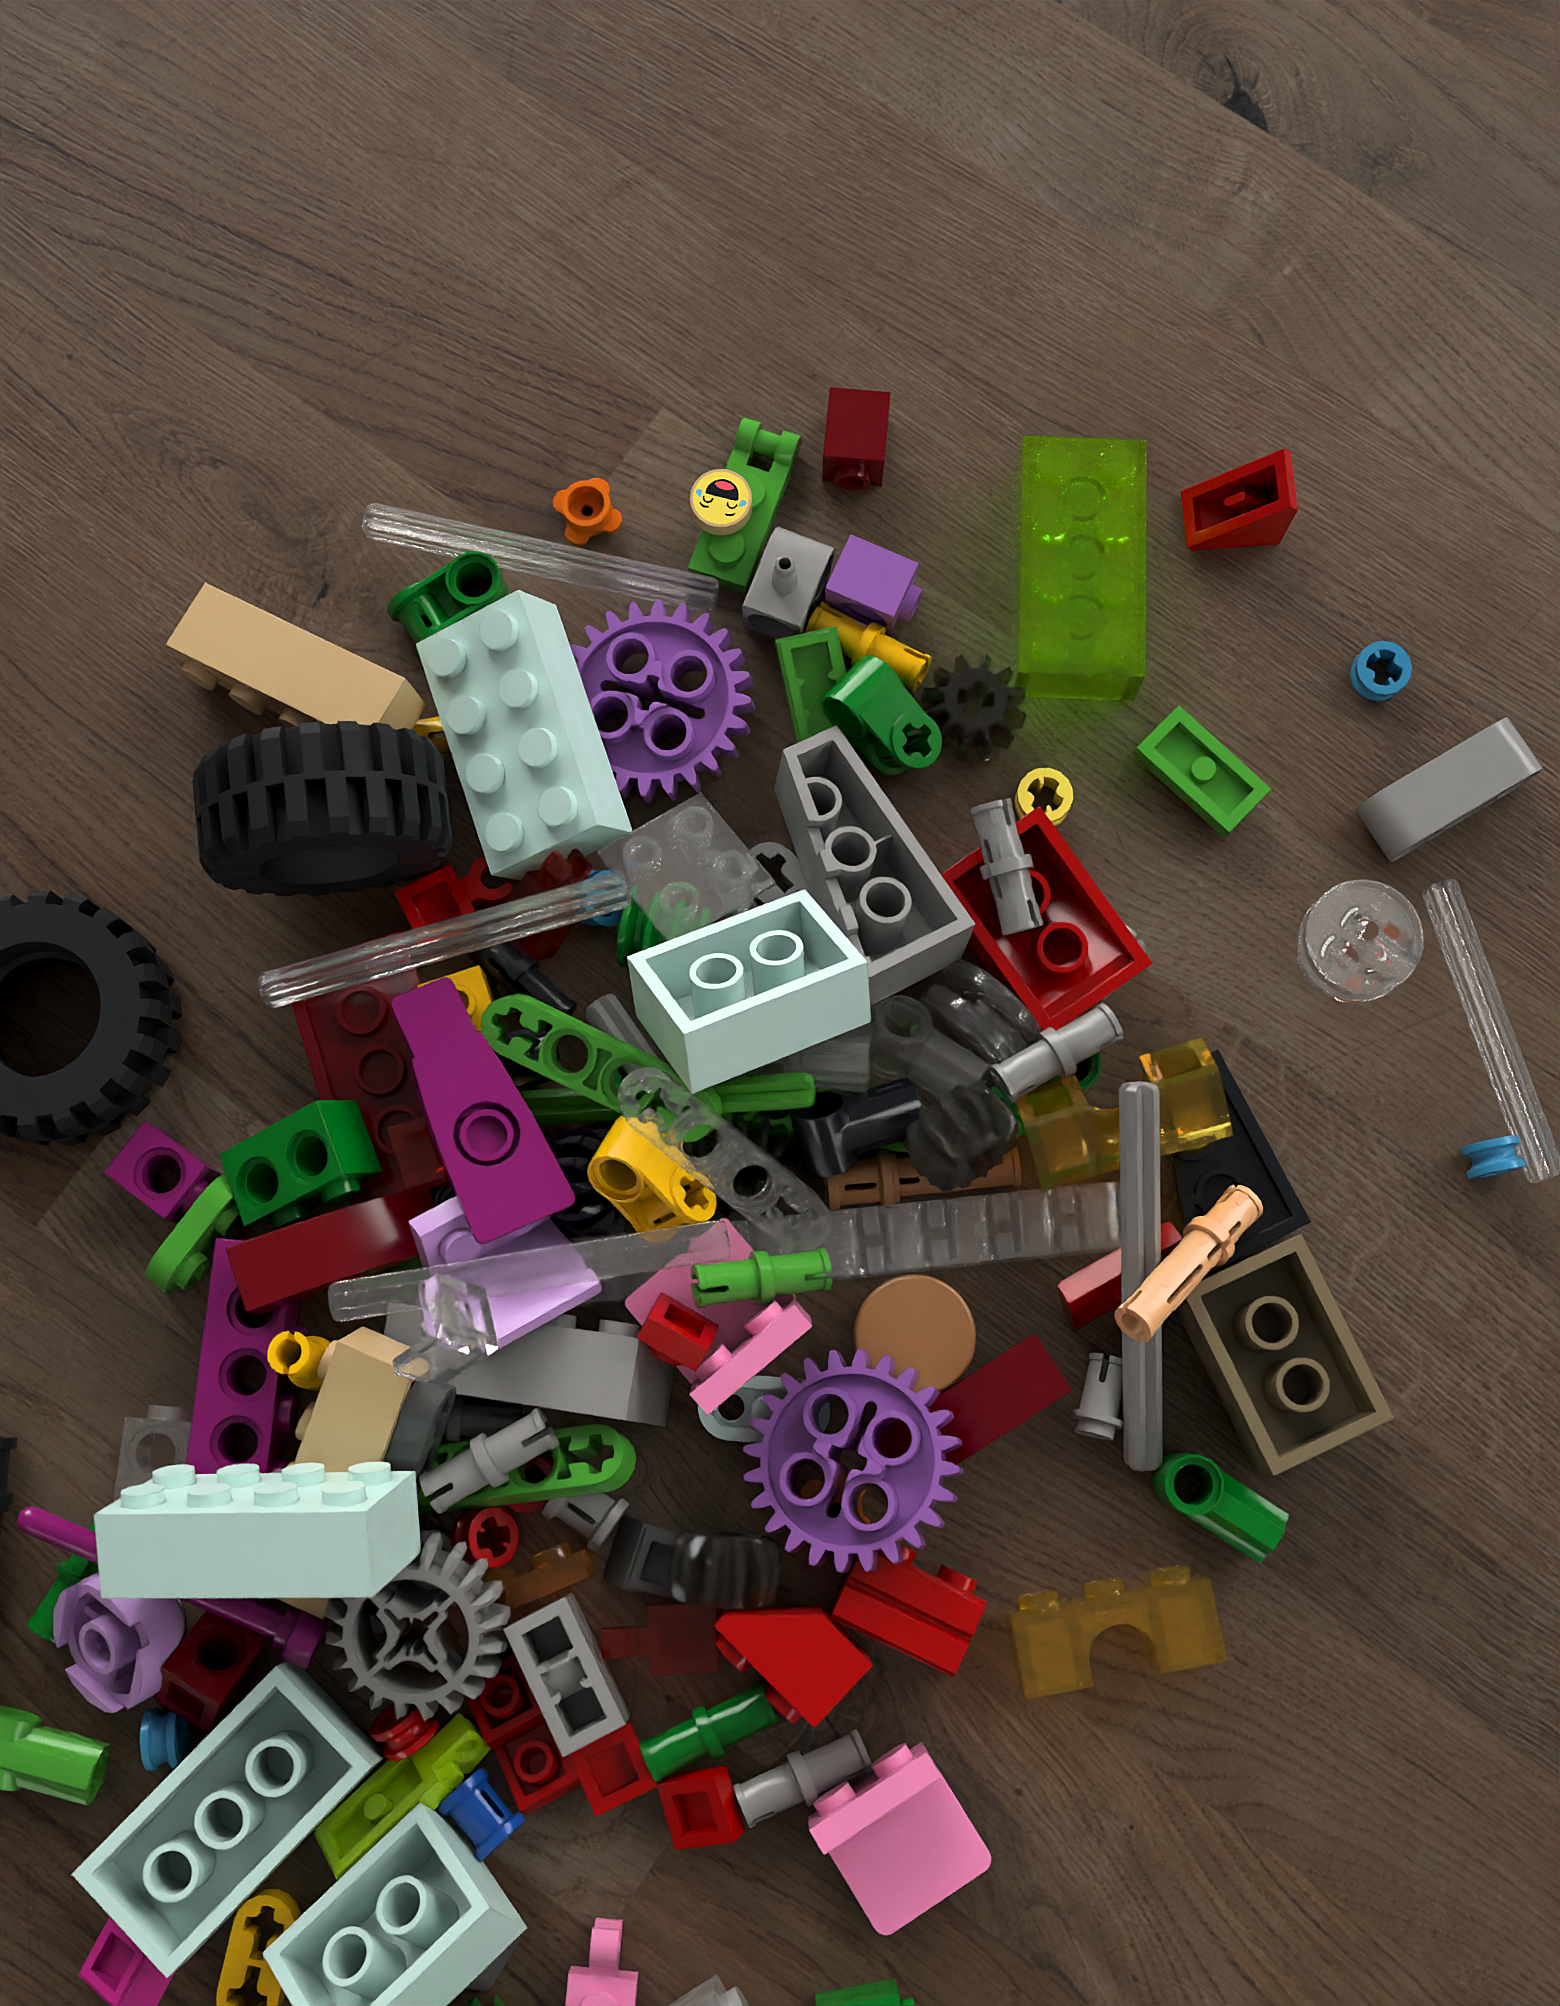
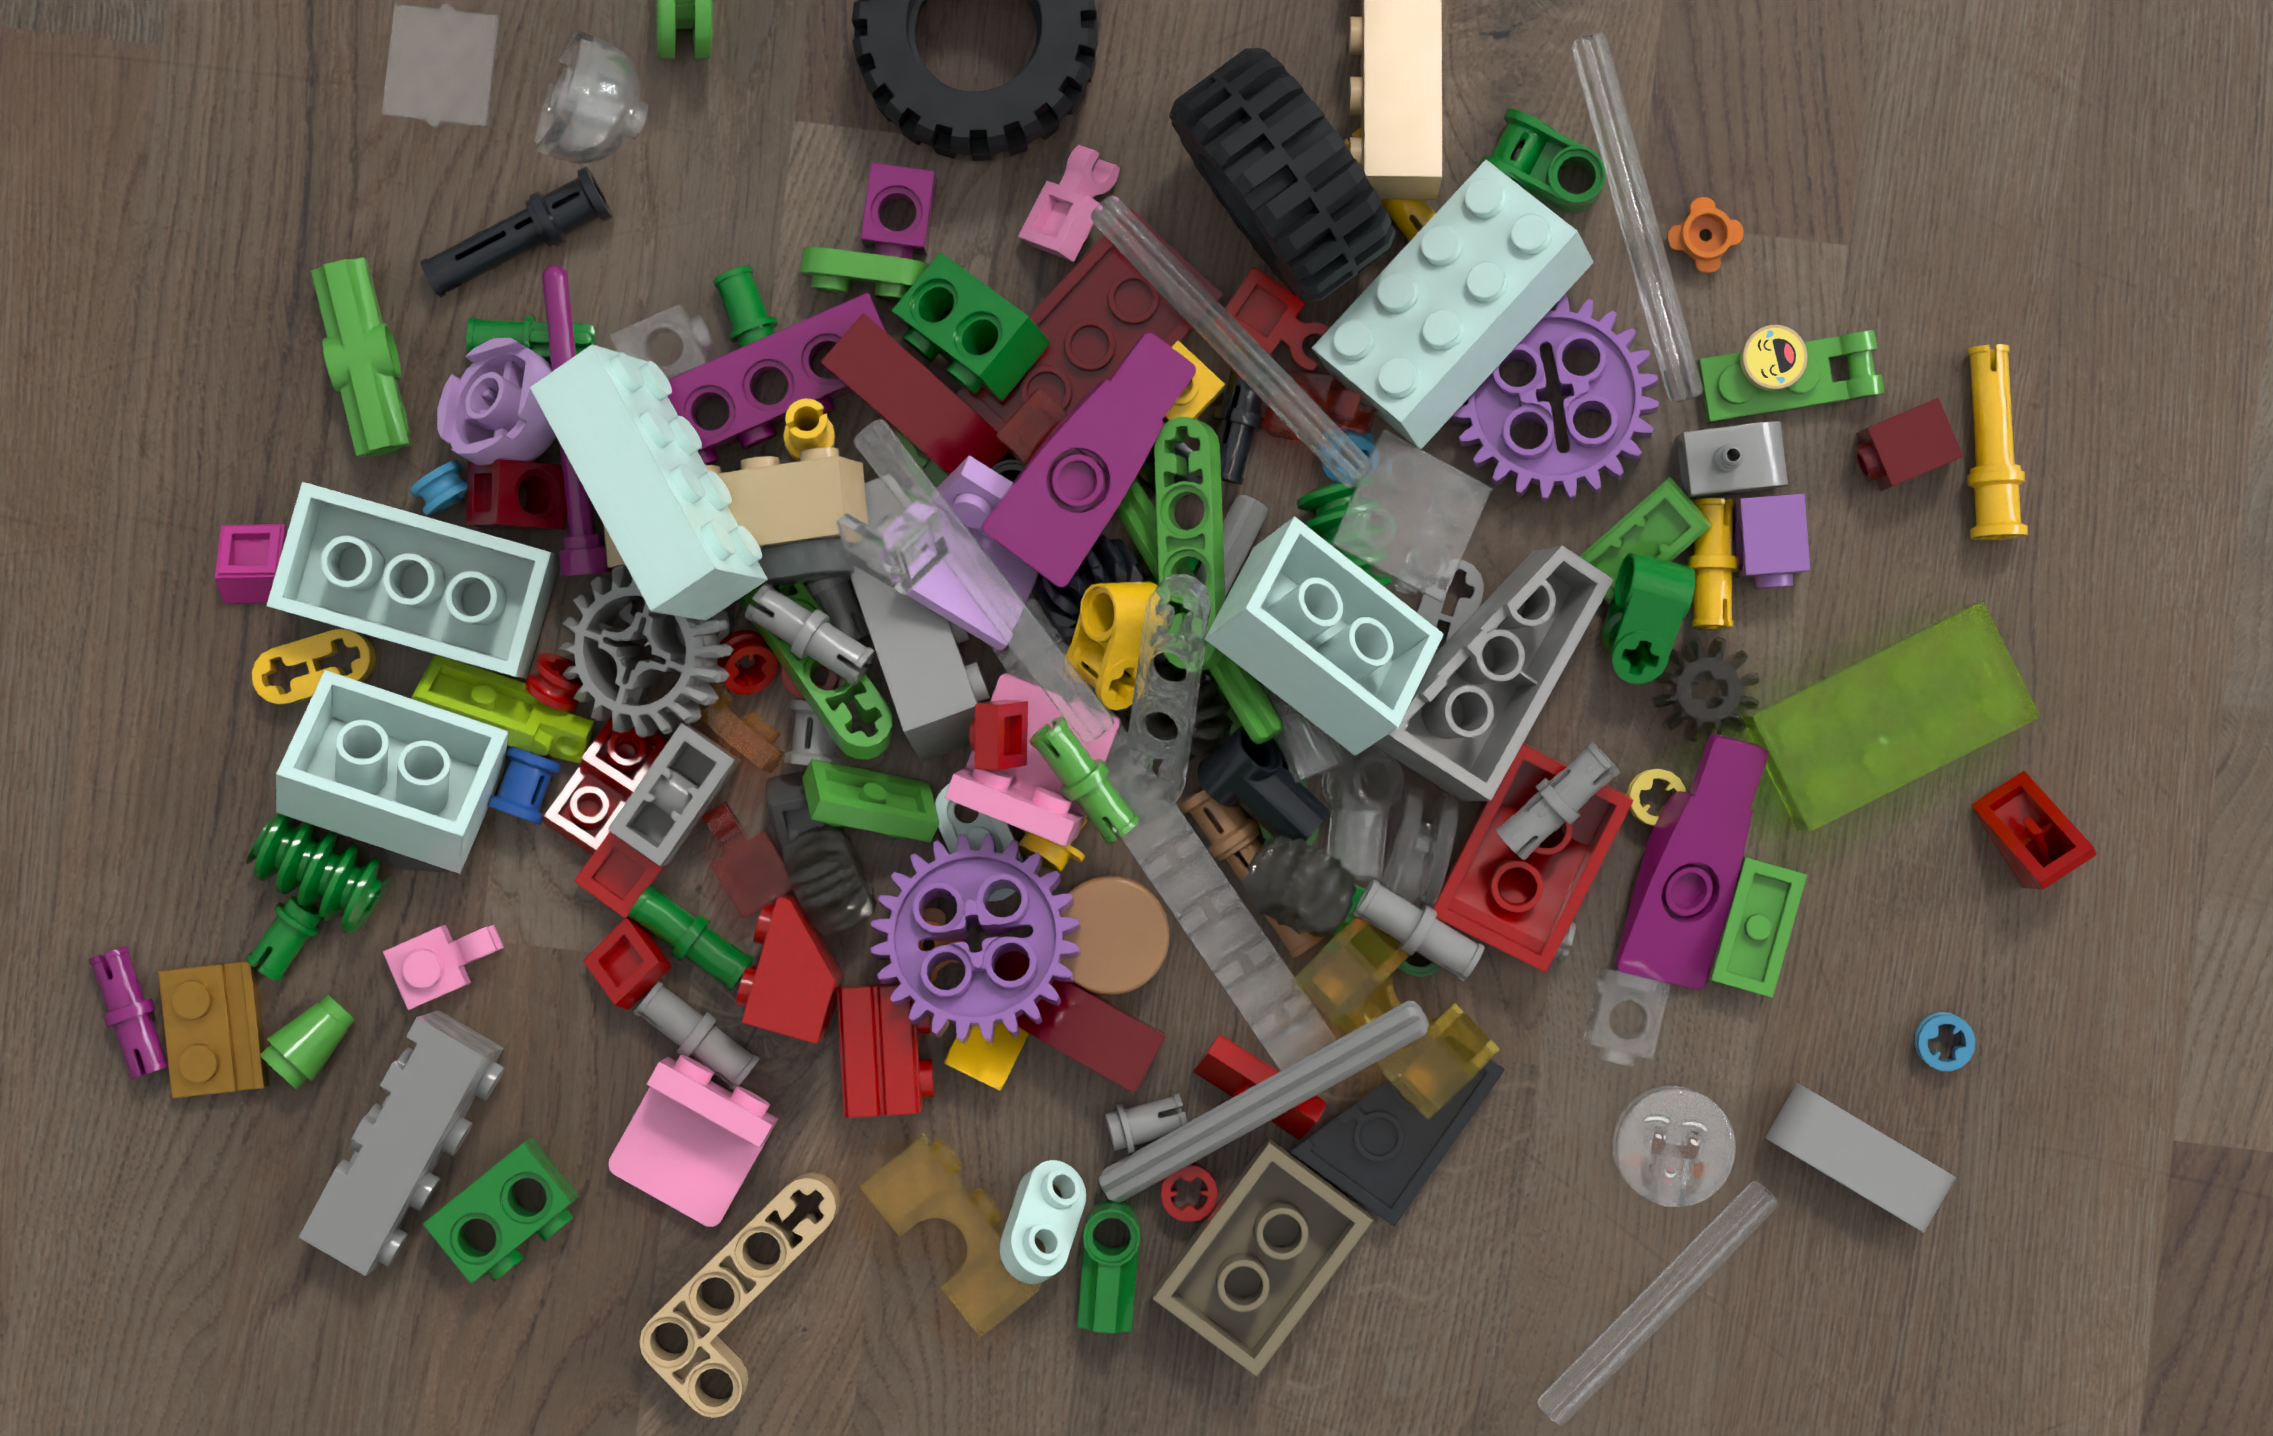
camera: 60 degrees right, 10 degrees up
light nougat pin [1115,1185,1263,1342] -> none
dark azure bush [1460,1135,1527,1180] -> none
none -> tan beam [639,1172,841,1418]
none -> green pin [713,265,778,348]
none -> bright green plate [802,759,940,842]
none -> yellow slope [943,1023,1029,1091]
none -> light aqua plate [1000,1160,1086,1284]
none -> bright pink plate [1018,145,1120,262]
none -> yellow plate [1019,828,1085,873]
none -> red bush [1160,1163,1218,1223]
none -> clear brick [1583,966,1671,1067]
none -> magenta piece [1615,734,1769,990]
none -> yellow pin [1967,344,2028,541]

